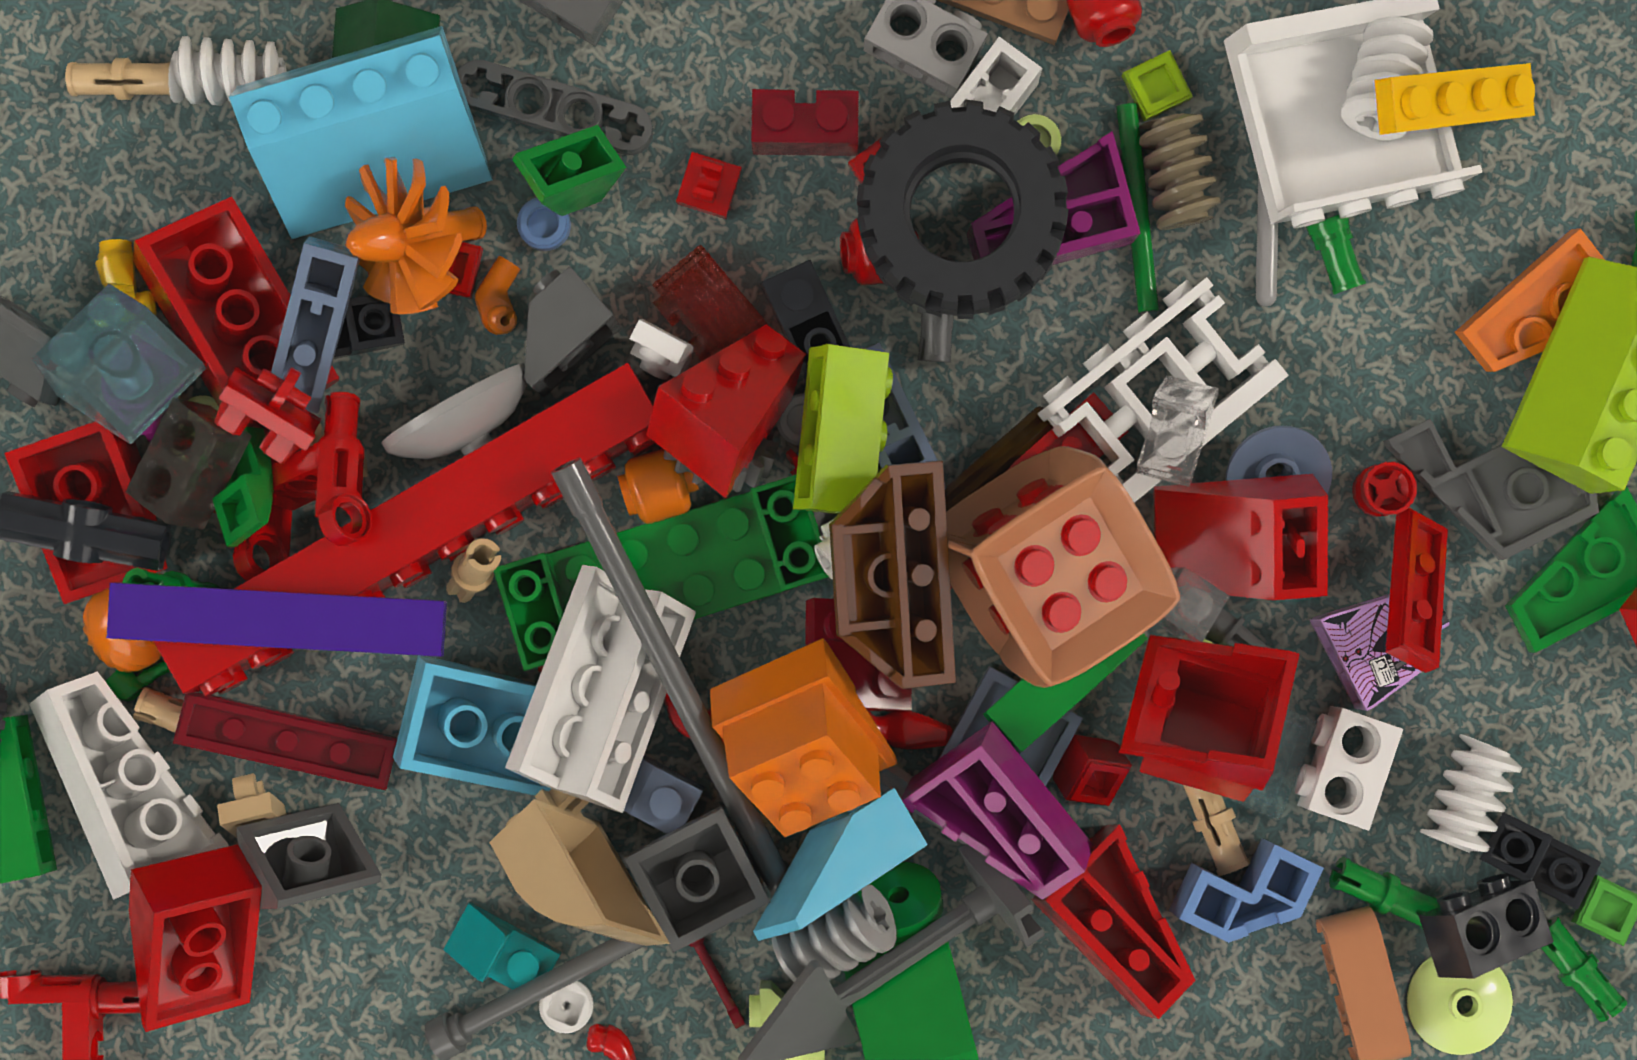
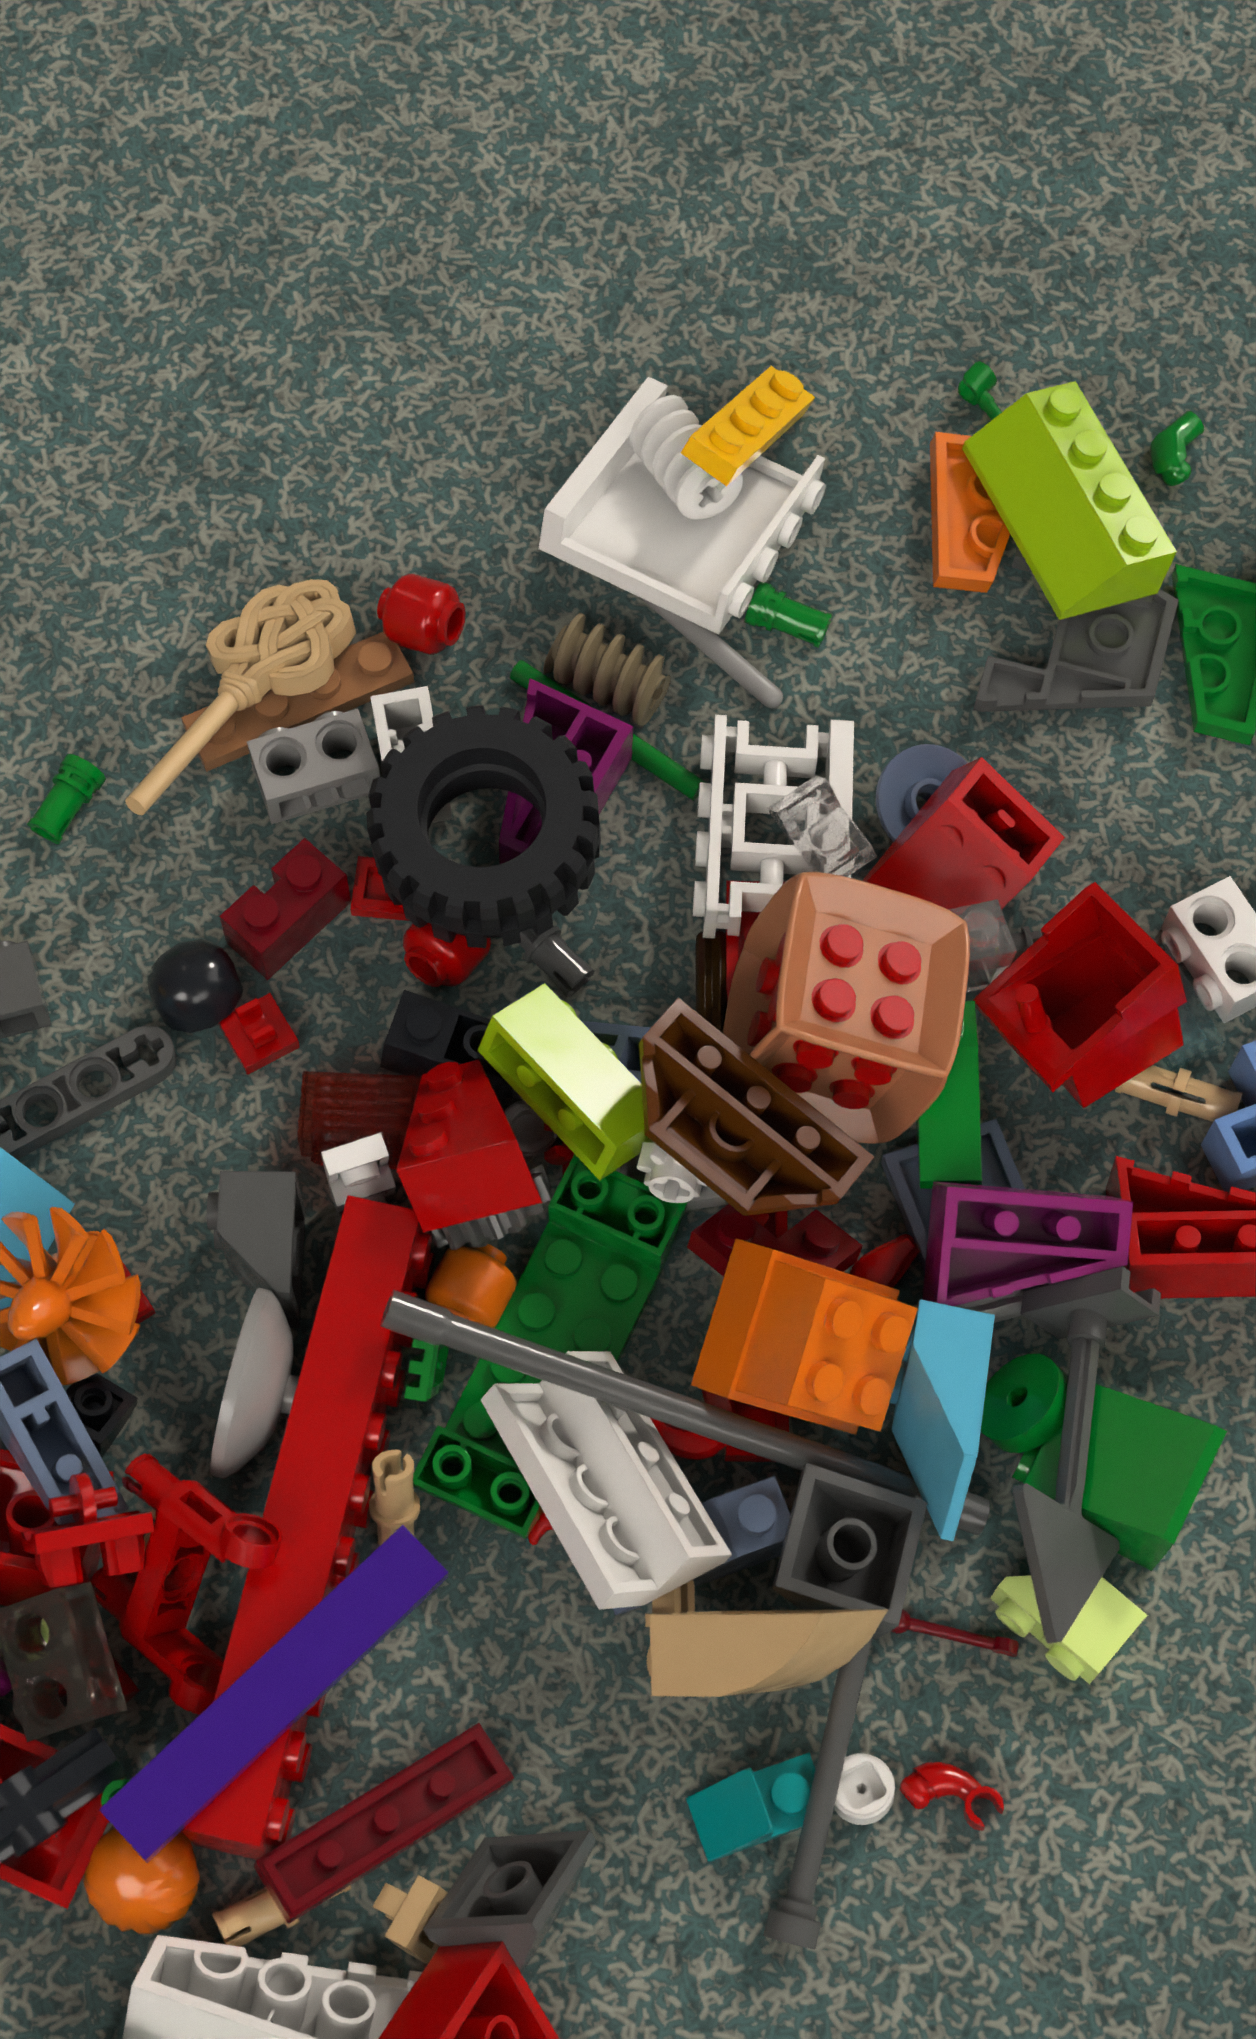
camera: 45 degrees left, 20 degrees down
green hand [105,660,170,701] -> none
green slope [212,427,273,547] -> none
medium azure slope [393,655,551,795] -> none
orange arm [475,255,521,335] -> none
green slope [512,125,627,216] -> none
medium blue tile [517,198,571,251] -> none
light grey piece [772,884,896,982] -> none
red slope [1053,735,1132,806] -> none
lime tile [1121,50,1193,122] -> none
lavender torso [1310,594,1449,711] -> none
red wheel [1352,462,1417,517] -> none
red tile [1385,507,1448,673] -> none
none -> black hair [148,939,243,1033]
none -> green tile [404,1338,449,1402]

